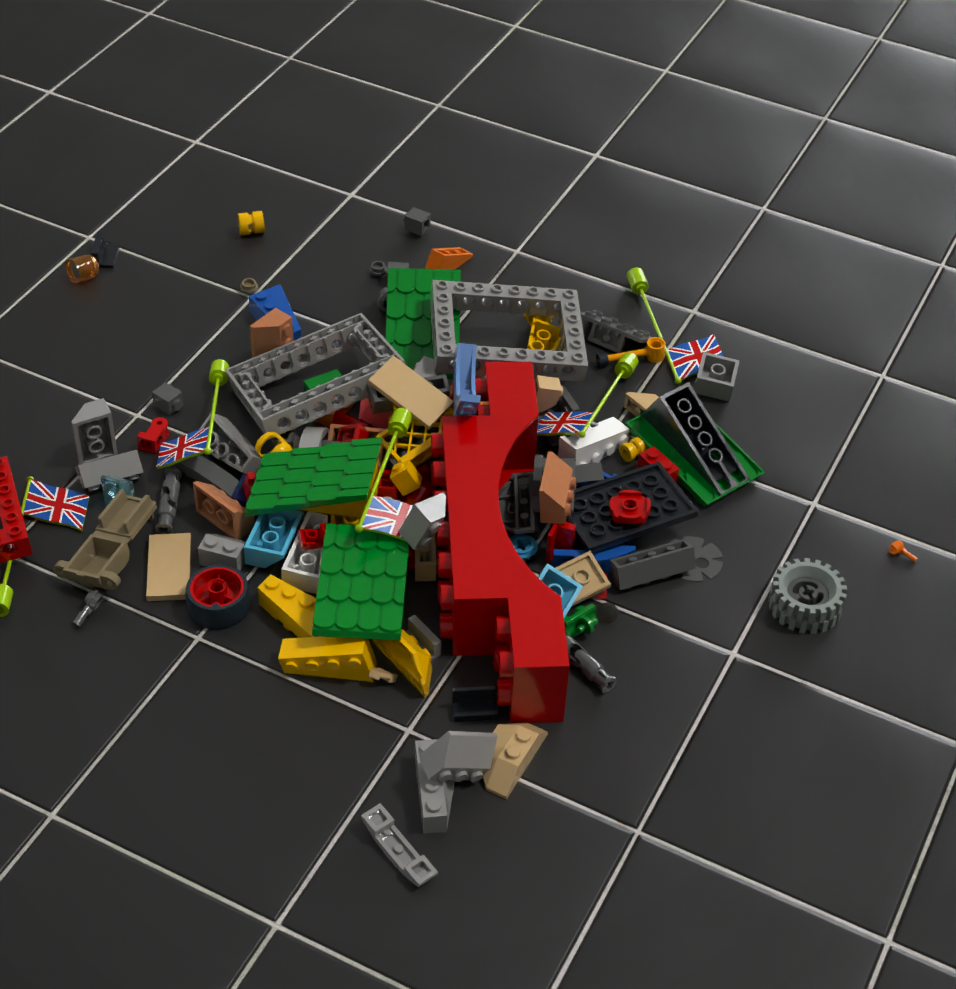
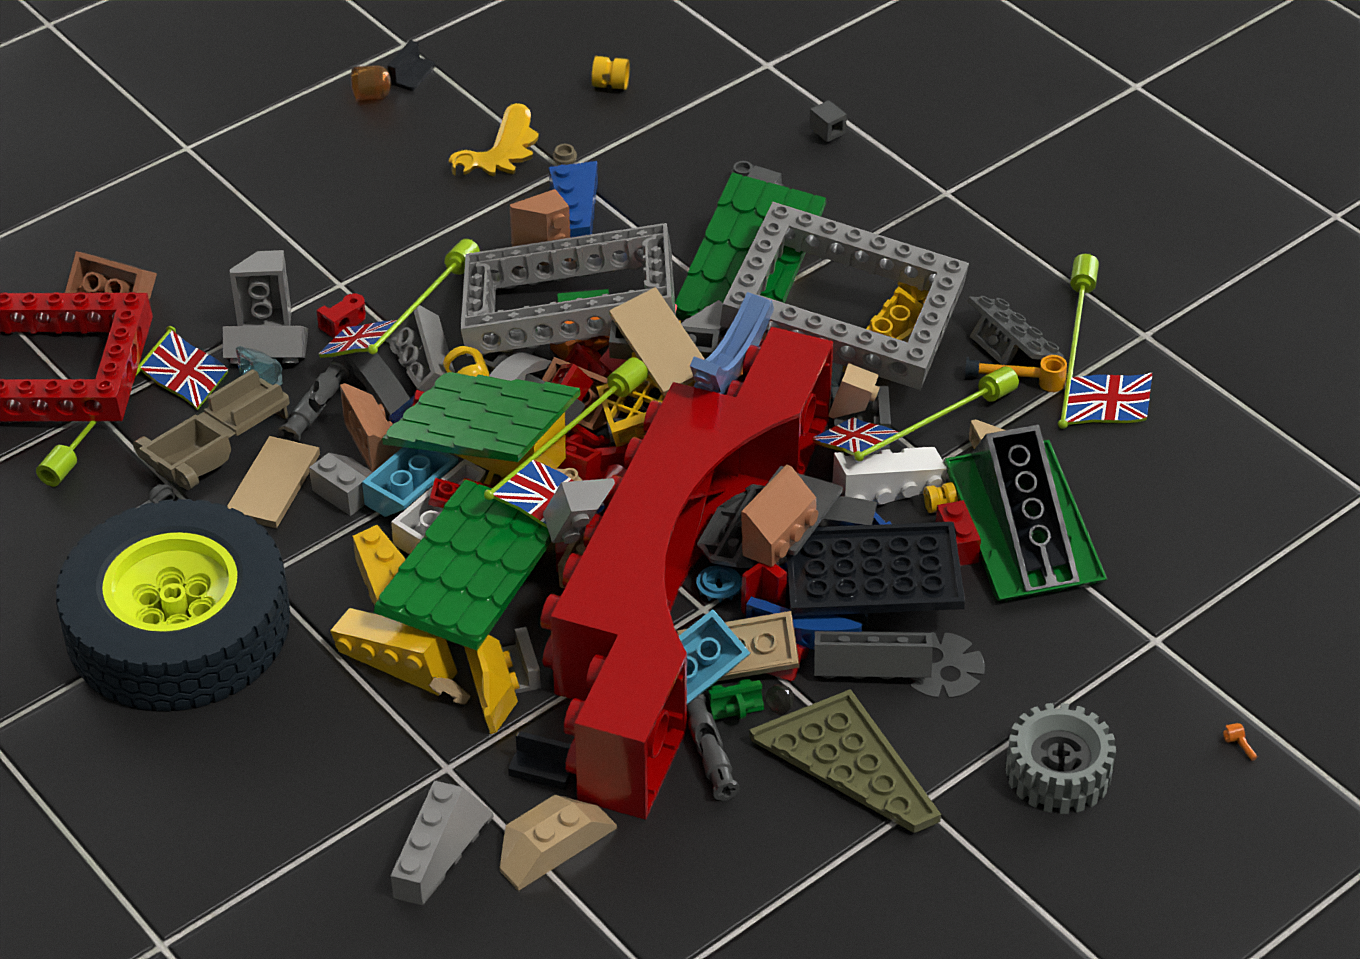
camera: 25 degrees right, 0 degrees up
dark grey brick [152,382,184,416] -> none
wheel [186,564,250,630] -> none
light grey slope [361,803,438,887] -> none
yellow brick [390,460,422,496] -> none
light grey slope [419,731,497,782] -> none
orange slope [425,247,473,270] -> none
red plate [609,490,651,524] -> none
light grey brick [694,352,739,402] -> none
none -> black wheel [56,499,290,711]
none -> yellow animal [449,103,538,176]
none -> olive wing [749,689,941,833]

